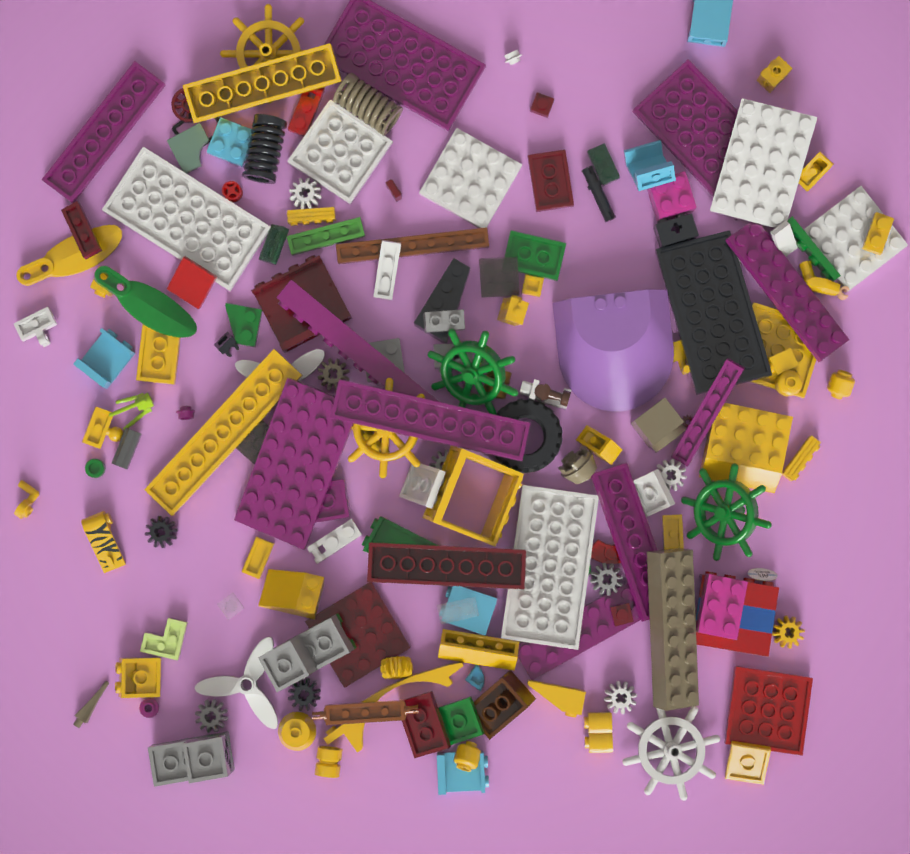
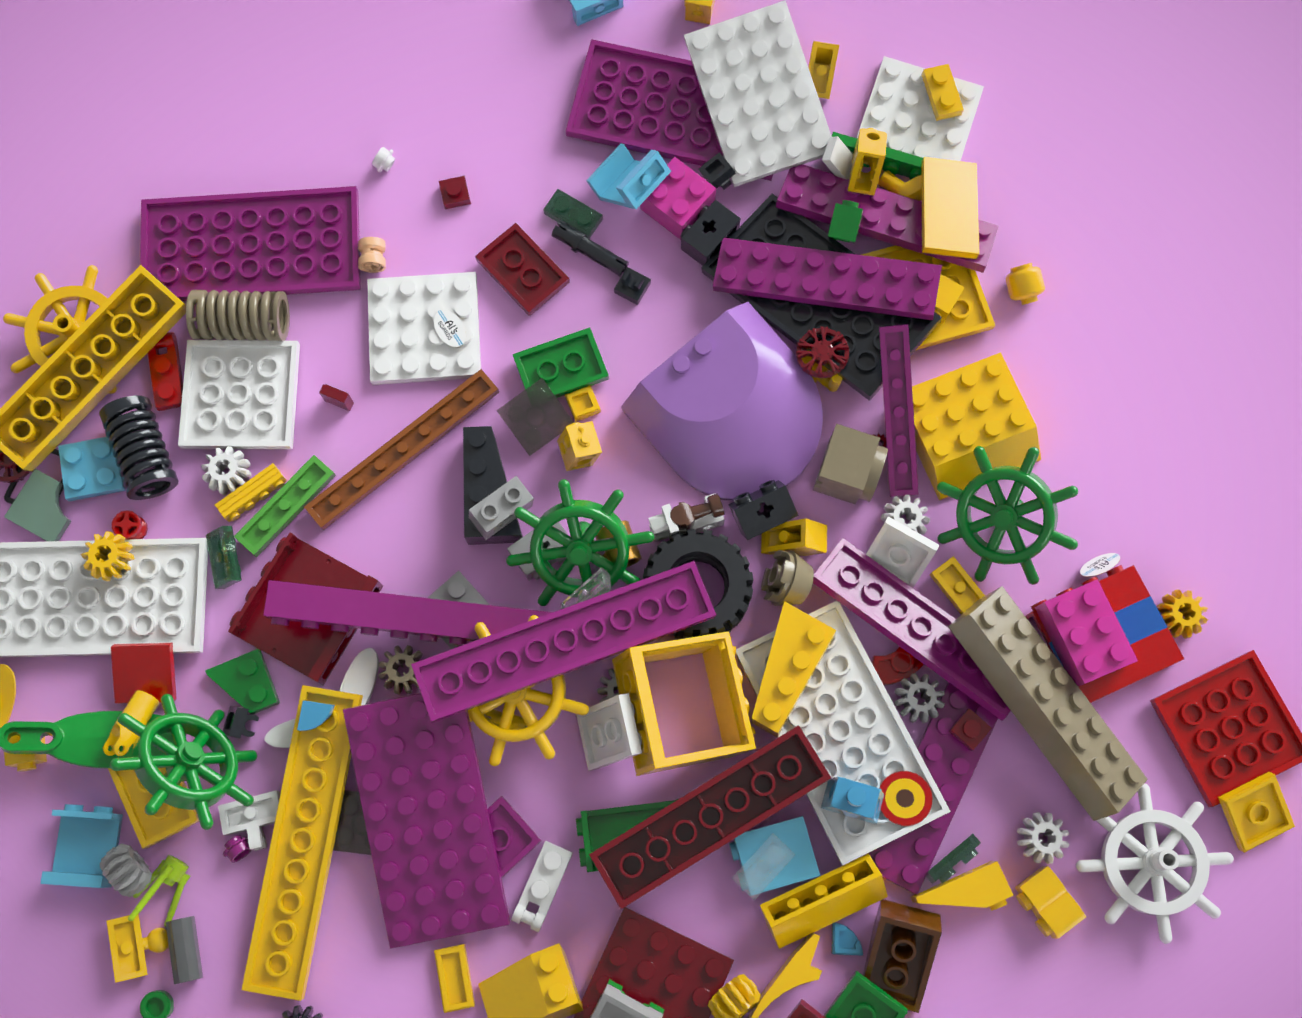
camera: 40 degrees left, 10 degrees down
white plate [373,240,401,300] -> none
yellow head [775,371,802,397] -> none
yellow piece [782,435,821,481] -> none
none -> yellow gear [81,532,135,581]
none -> light grey gear [100,843,152,897]
none -> yellow piece [103,690,160,756]
none -> green piece [110,694,257,830]
none -> white plate [218,790,280,851]
none -> dark azure tile [297,700,335,731]
none -> light nougat wheel [358,237,386,273]
none -> white sticker [434,310,466,347]
none -> clear plate [561,567,611,609]
none -> black tile [614,267,651,305]
none -> black tile [698,152,736,190]
none -> magenta plate [713,238,942,320]
none -> black brick [728,480,799,540]
none -> yellow wedge [752,601,836,737]
none -> dark red wheel [796,327,849,378]
none -> dark azure torso [821,777,884,824]
none -> green brick [828,200,863,244]
none -> yellow torso [848,128,887,196]
none -> sticker [879,771,933,826]
none -> yellow tile [921,157,979,259]
none -> clear green plate [925,834,981,884]

